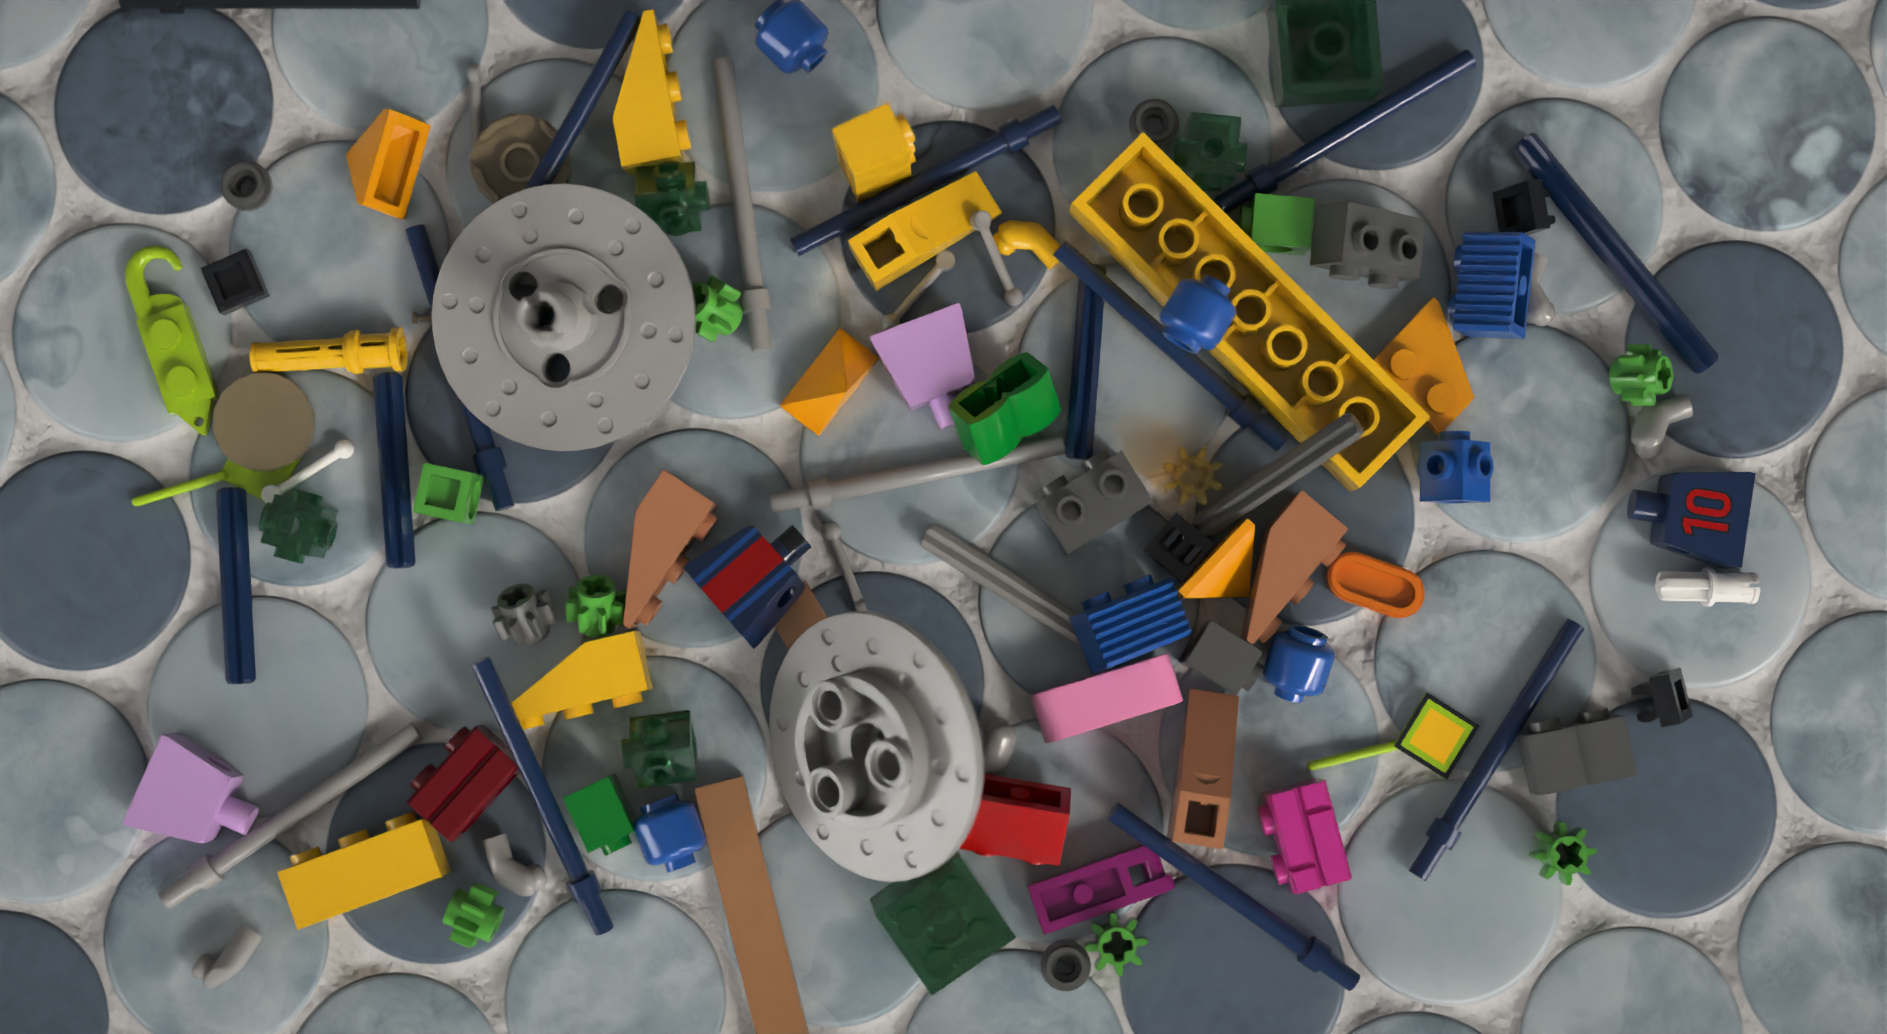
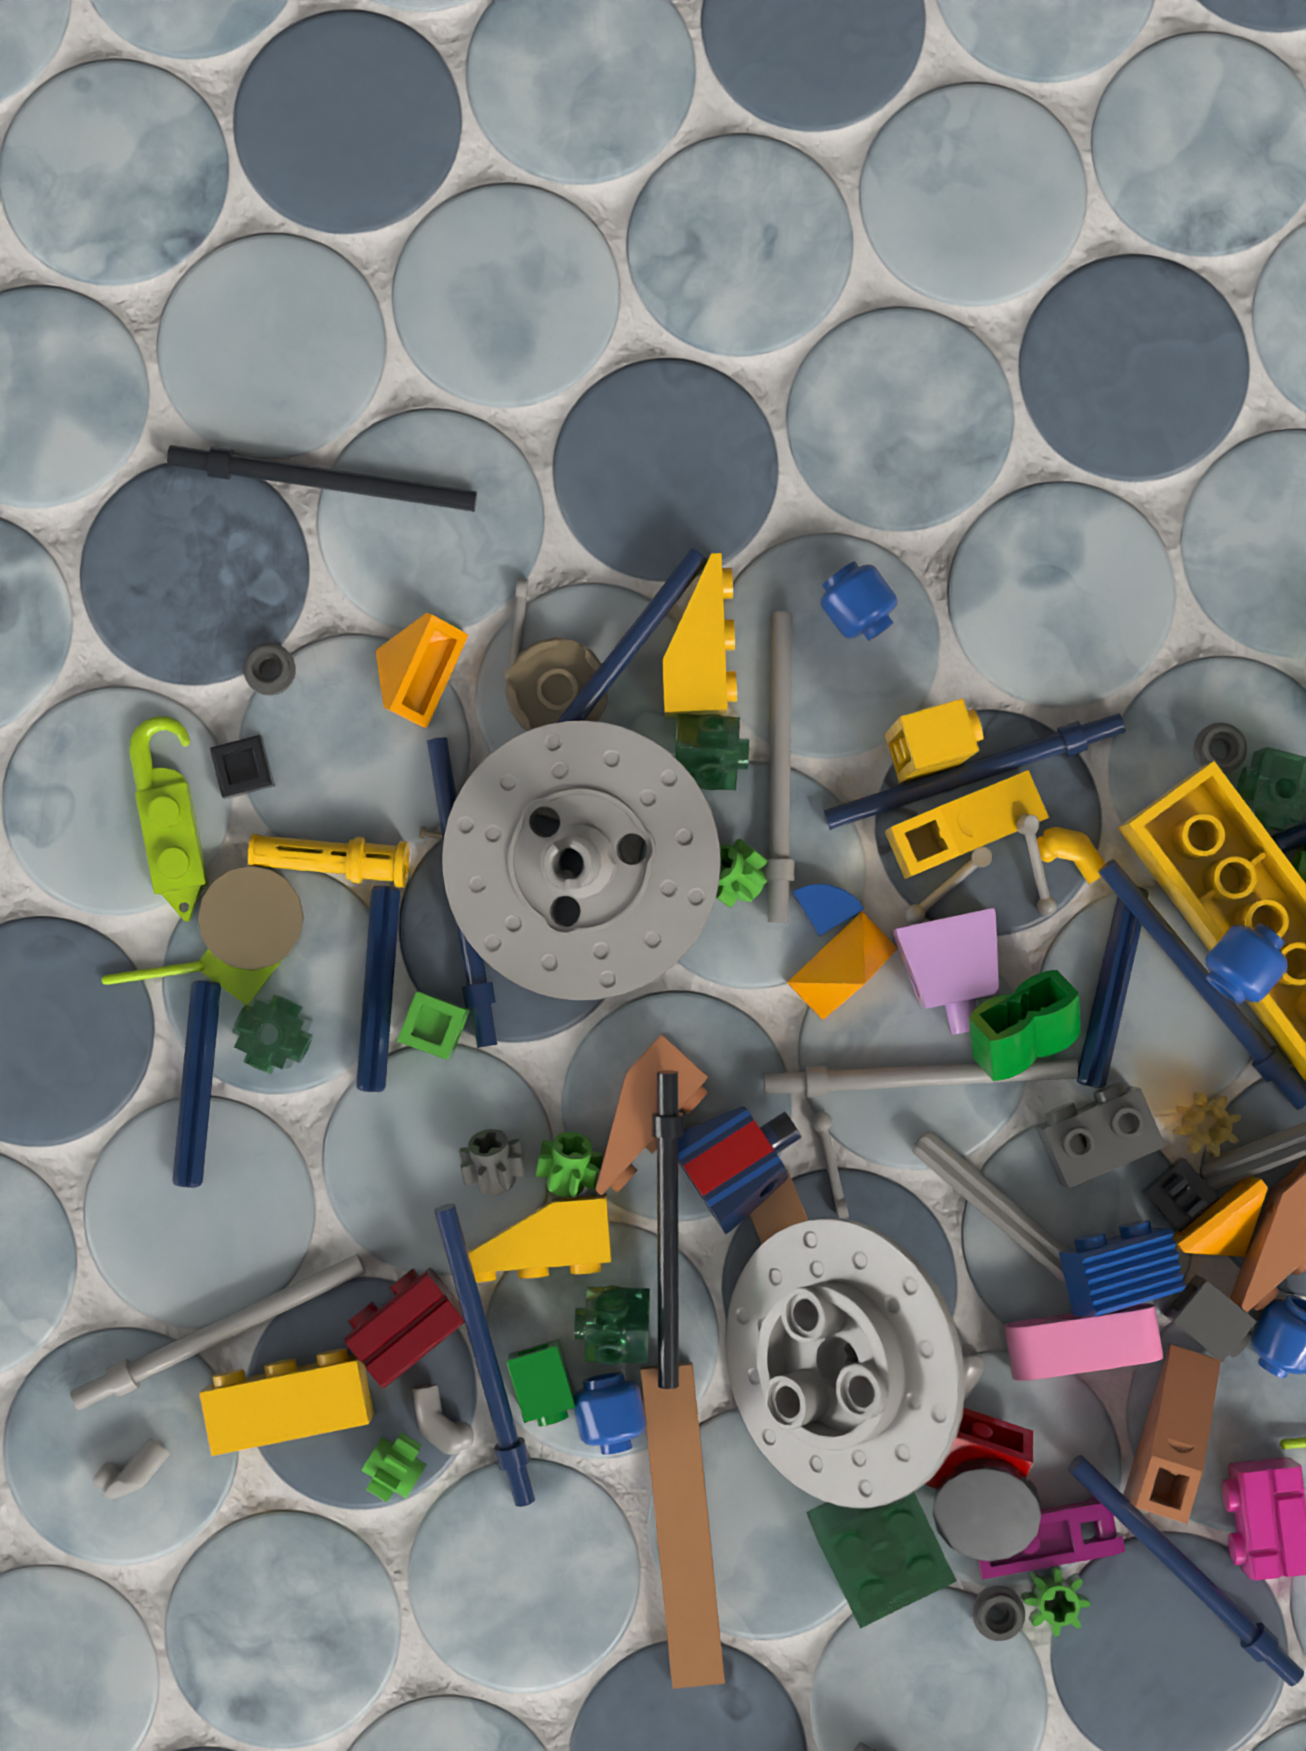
camera: 10 degrees right, 0 degrees up
lavender torso [122,733,259,843] -> none
white hinge [261,439,354,505] -> none
none -> black bar [652,1070,684,1389]
none -> blue tile [792,884,864,936]
none -> tile [932,1458,1041,1561]

